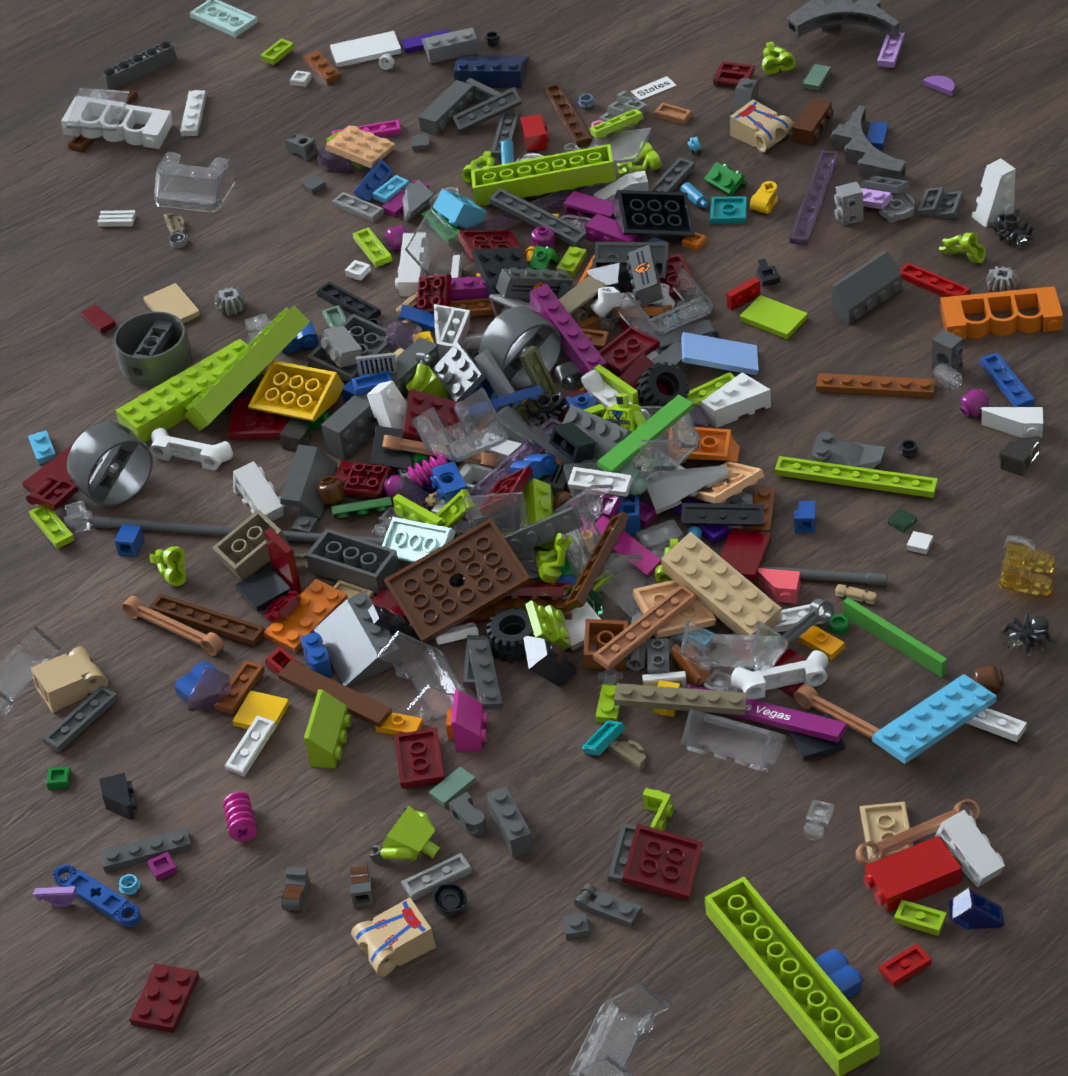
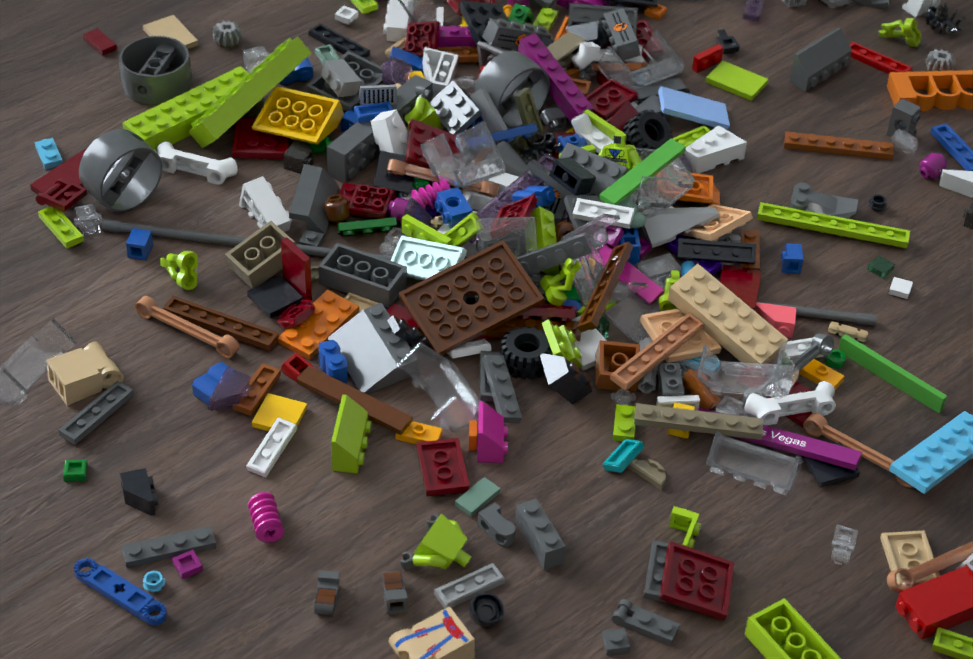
camera: 10 degrees left, 0 degrees up
medium lavender tile [33,886,77,908] -> none

